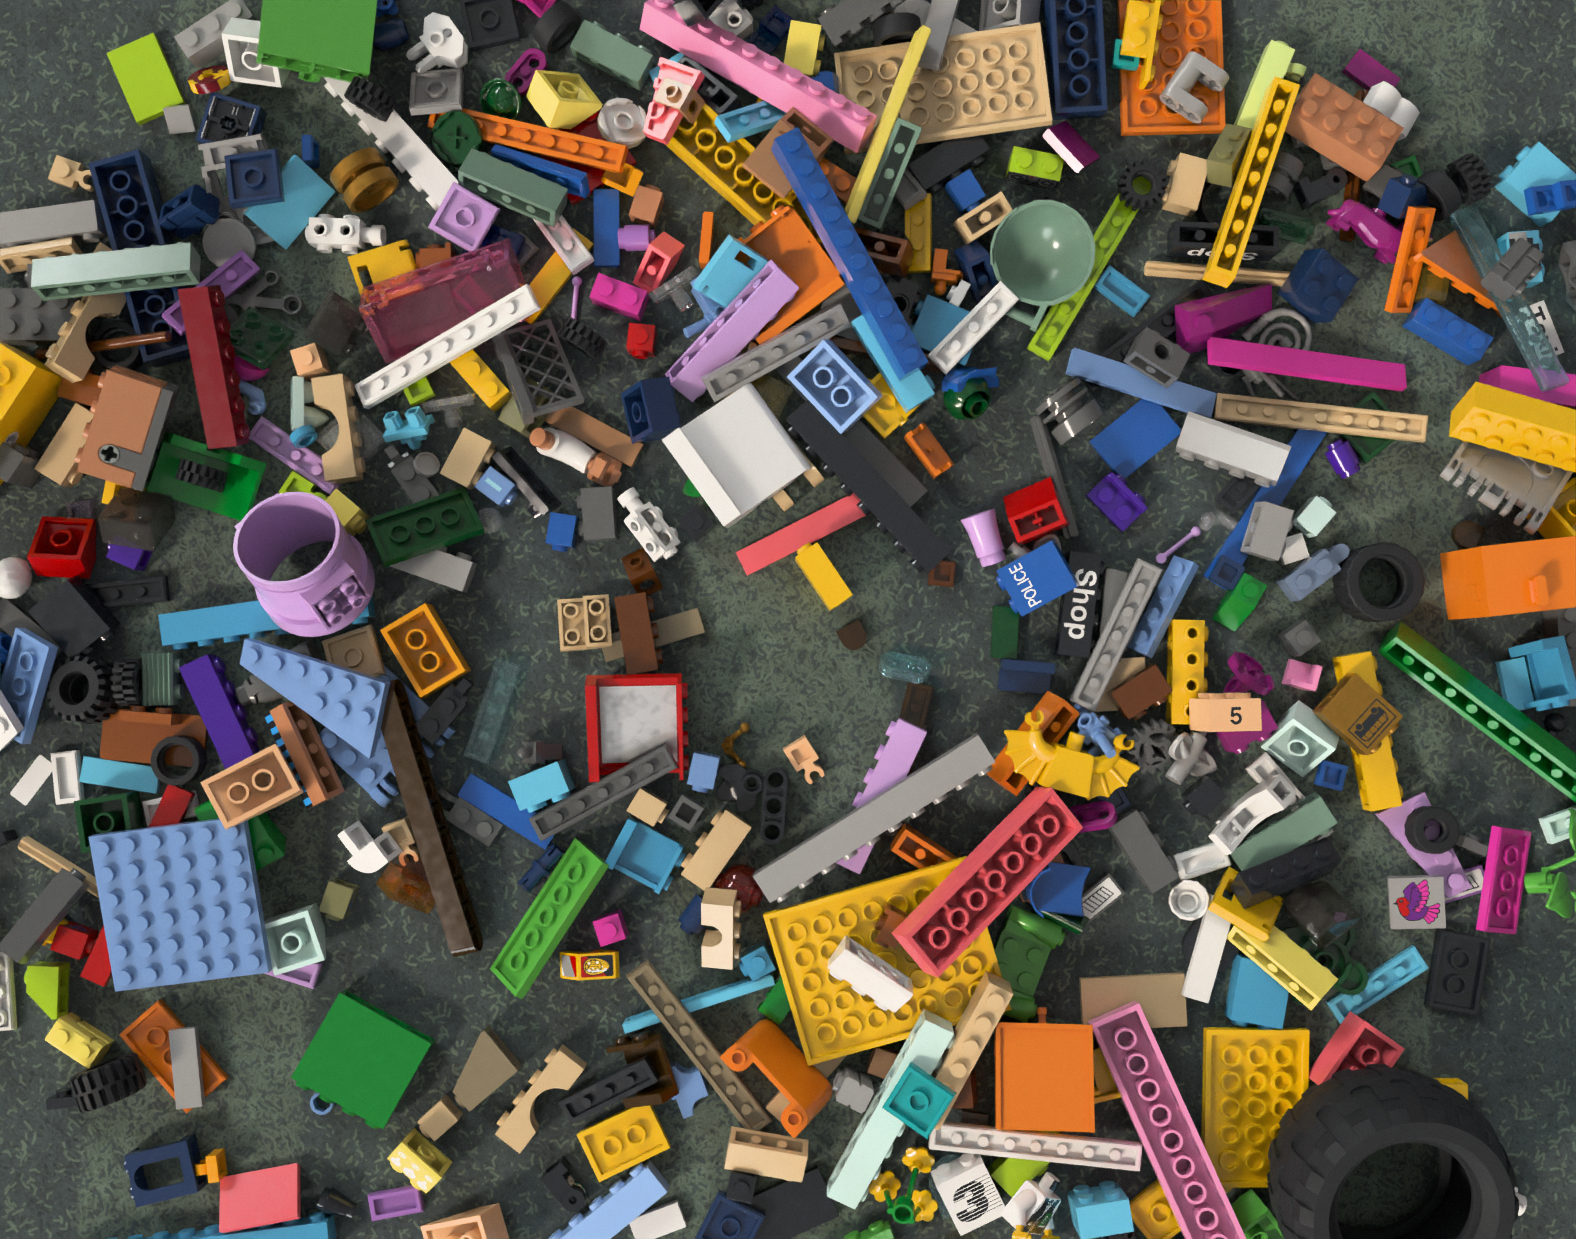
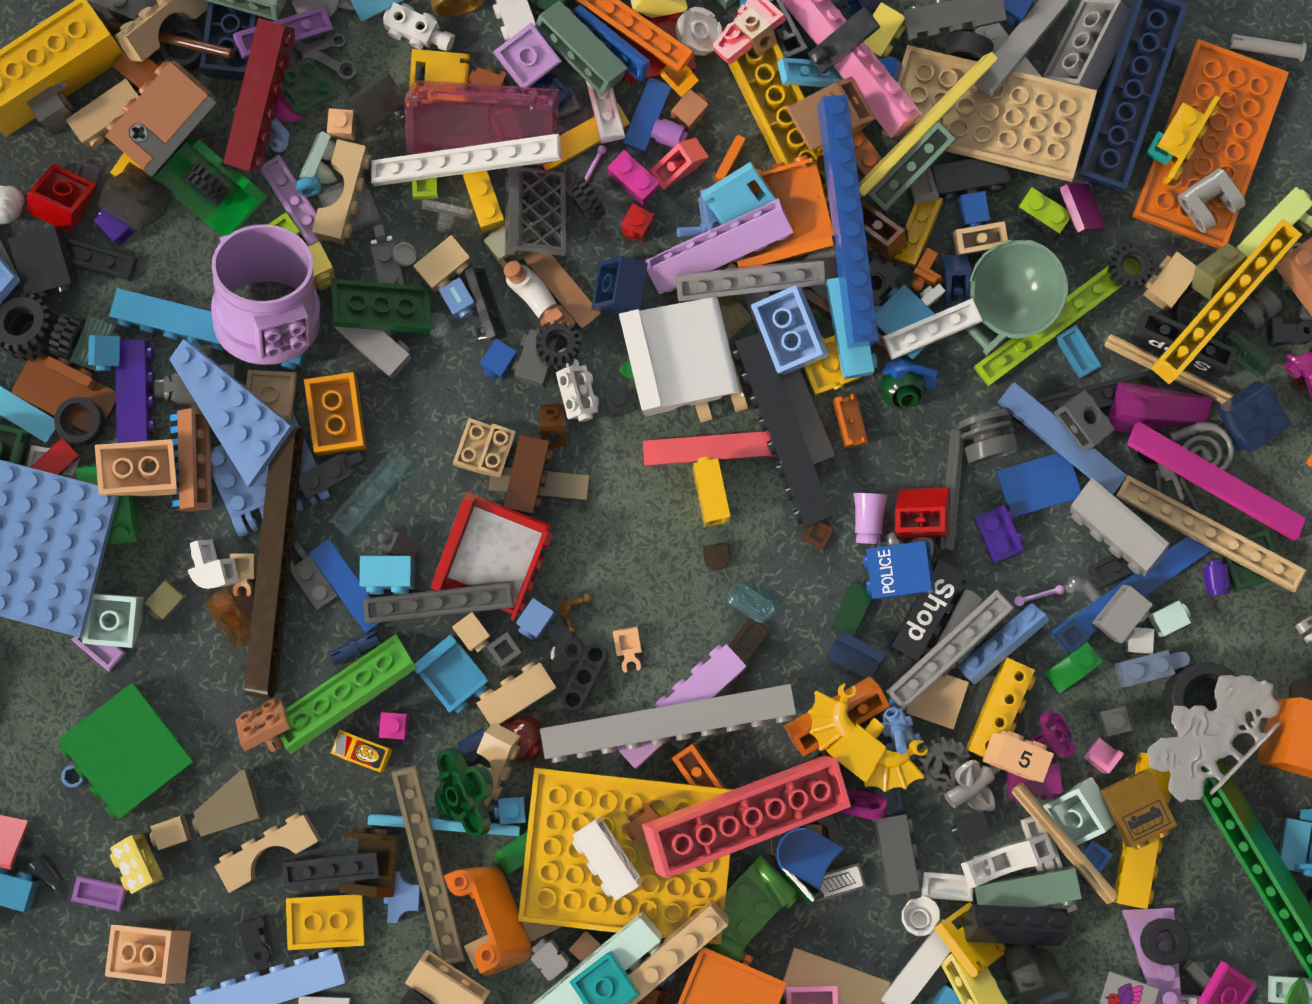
camera: 20 degrees right, 5 degrees down
medium azure hips [383,406,435,450] -> none
clear tile [649,266,698,312] -> none
reddish brown brick [1107,664,1173,721] -> none
none -> dark azure brick [88,335,120,371]
none -> nougat plate [235,697,290,752]
none -> dark green plant [434,747,494,838]
none -> black tyre [536,320,581,369]
none -> black hinge [808,7,881,74]
none -> tan axle [1012,783,1117,904]
none -> light grey plant [1147,675,1281,802]

